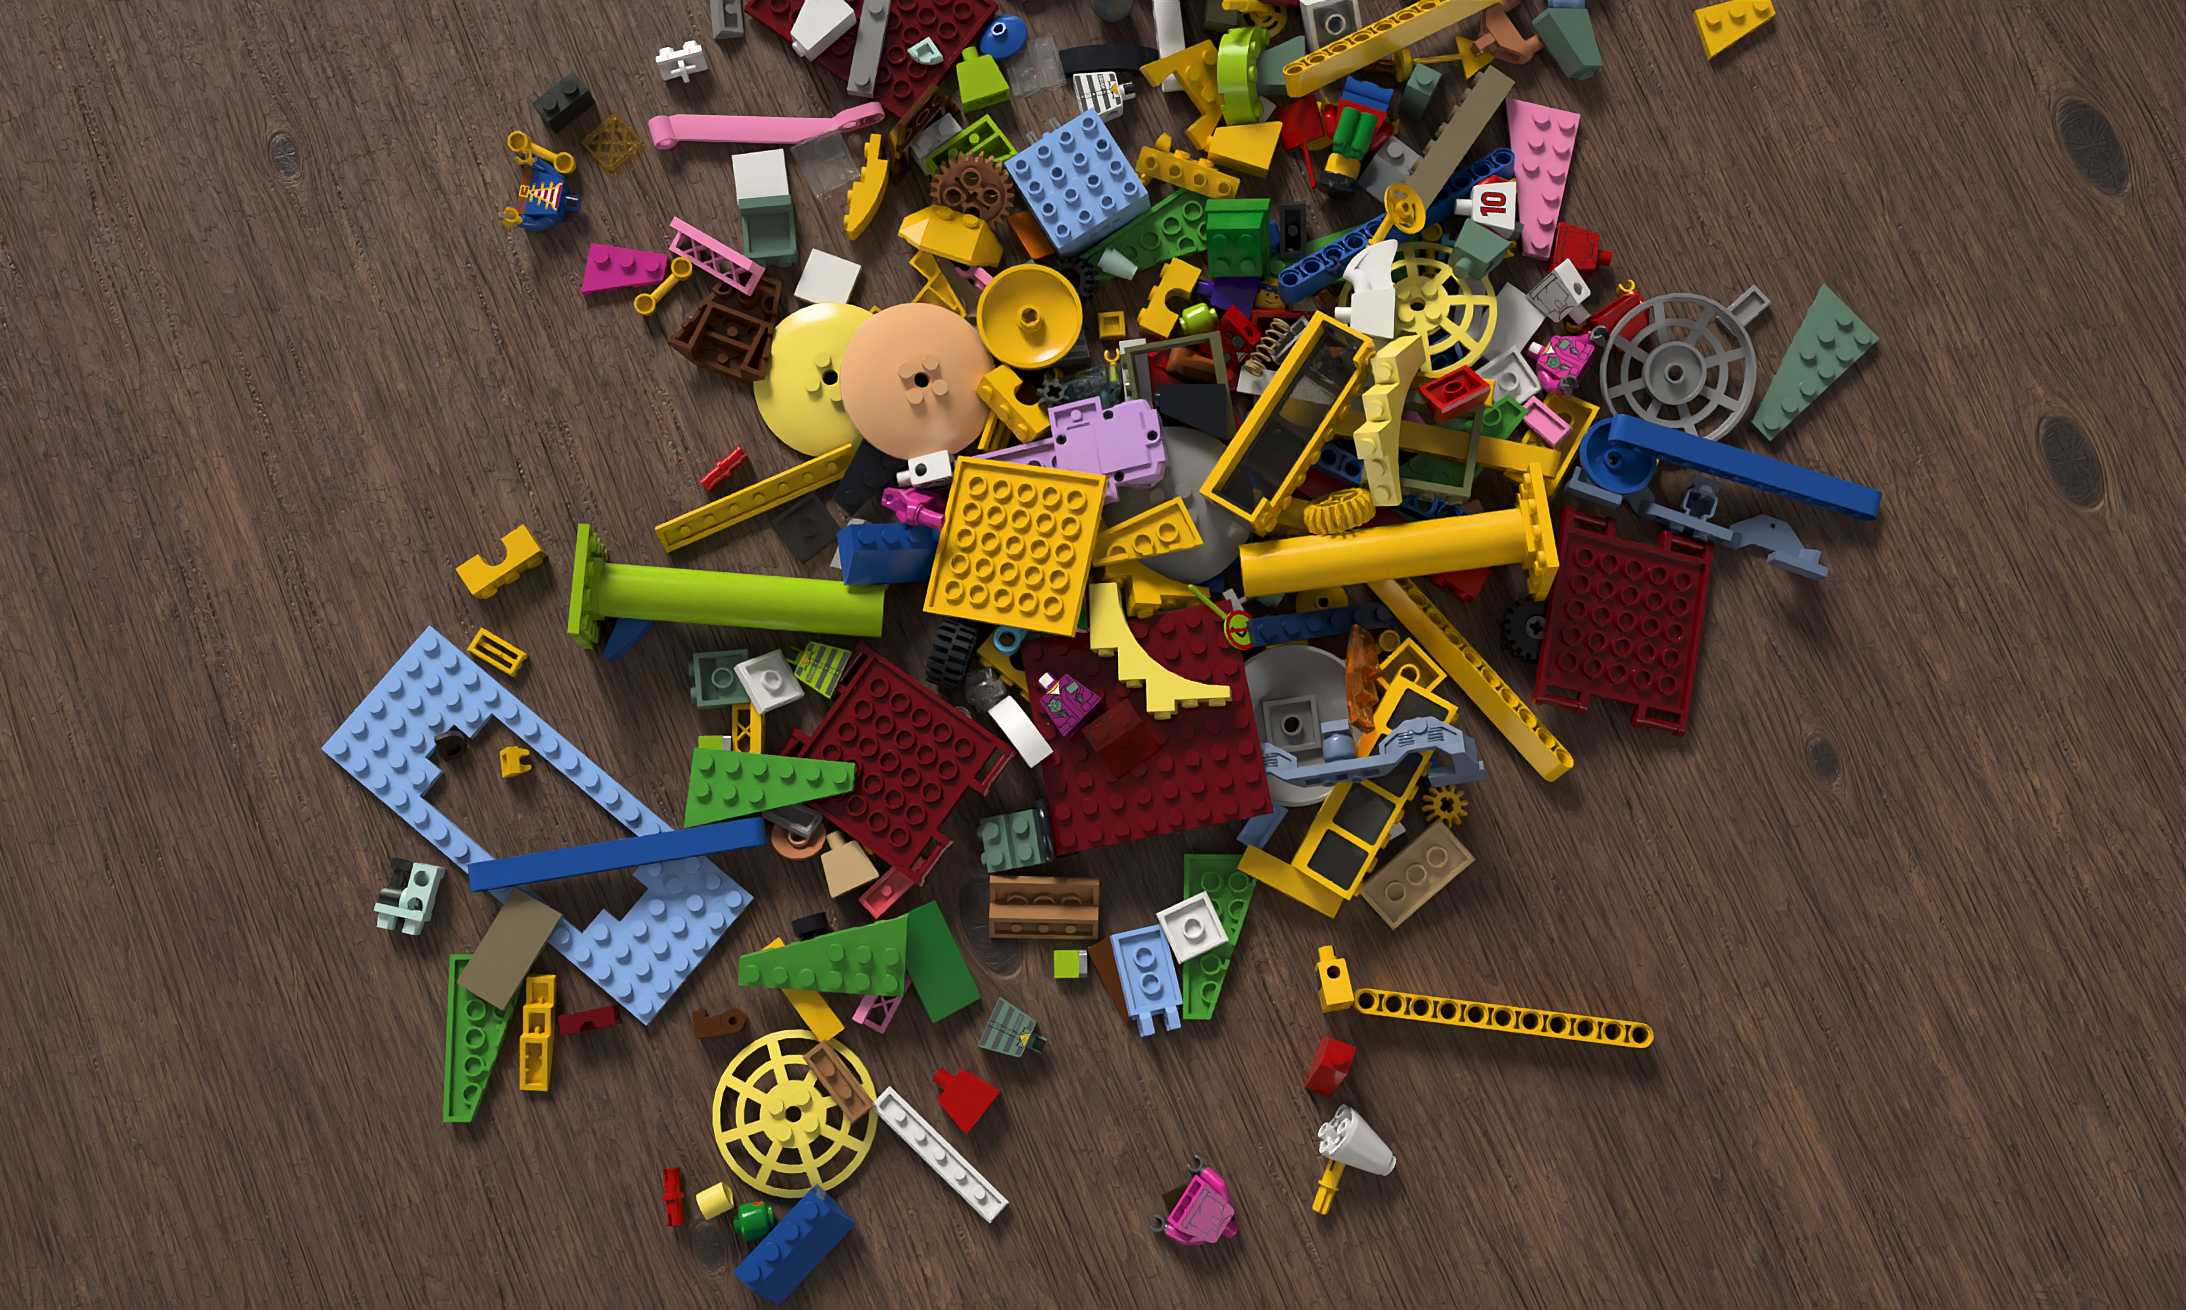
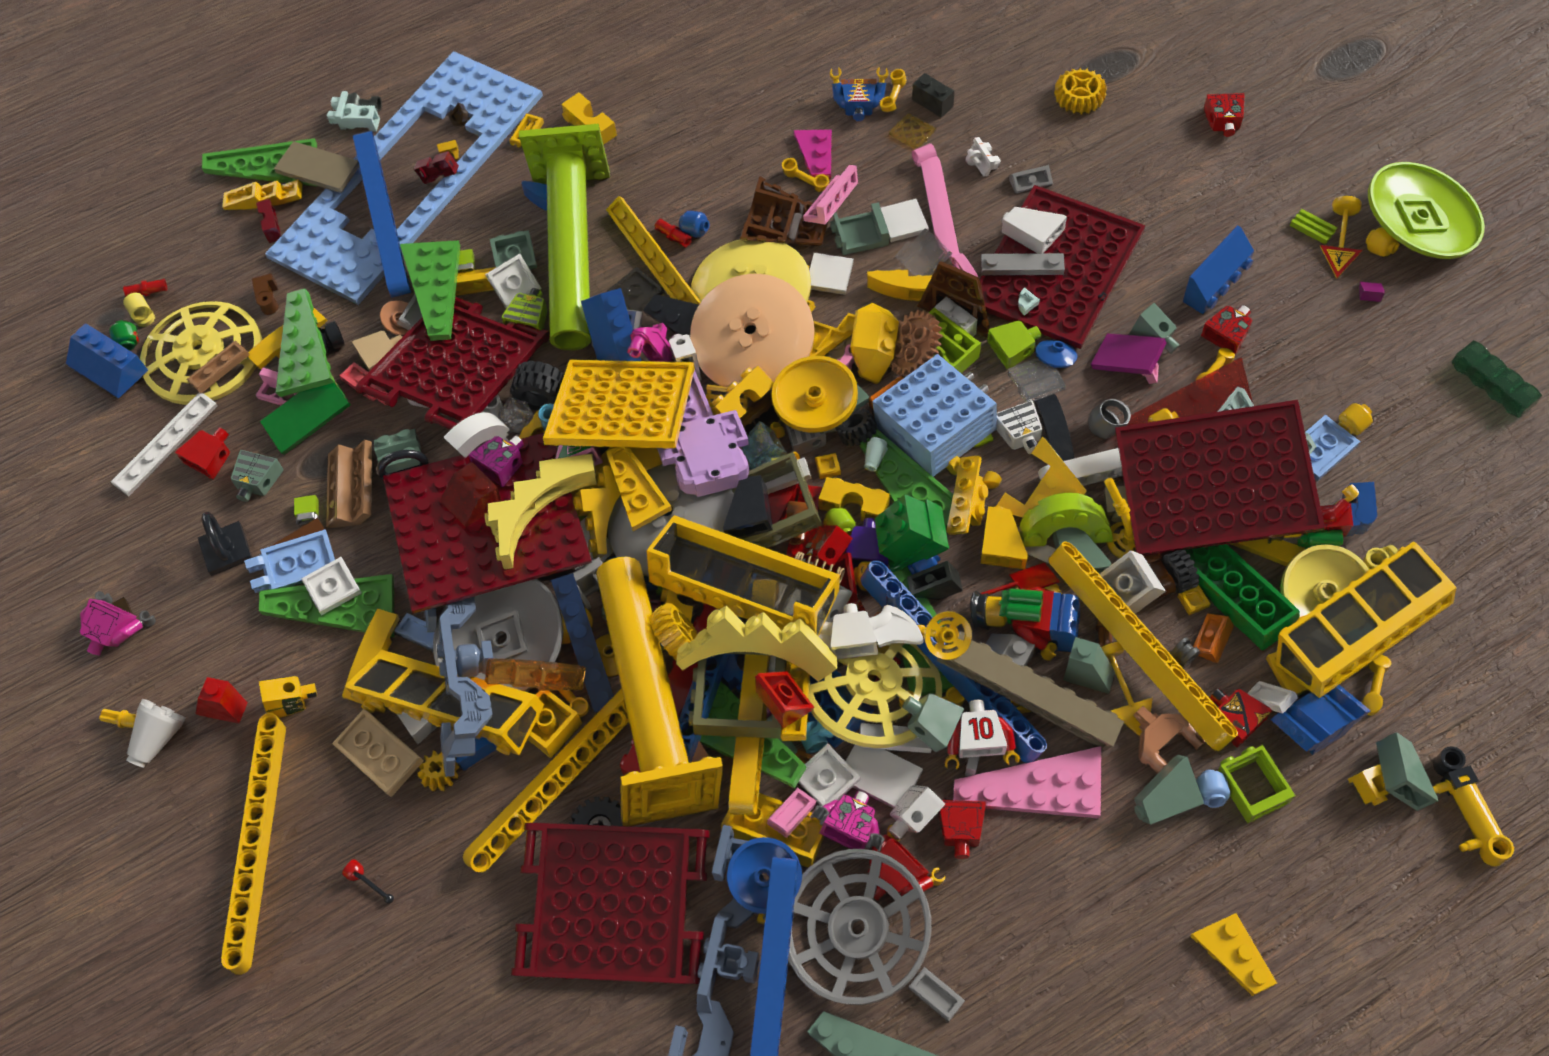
camera: 90 degrees right, 20 degrees down
dark grey gear [1036,378,1070,413] -> none
lime piece [1188,584,1253,650] -> none
none -> black tile [198,512,253,576]
none -> hinge [342,859,394,904]
none -> dark red piece [414,151,459,184]
none -> blue head [679,210,710,238]

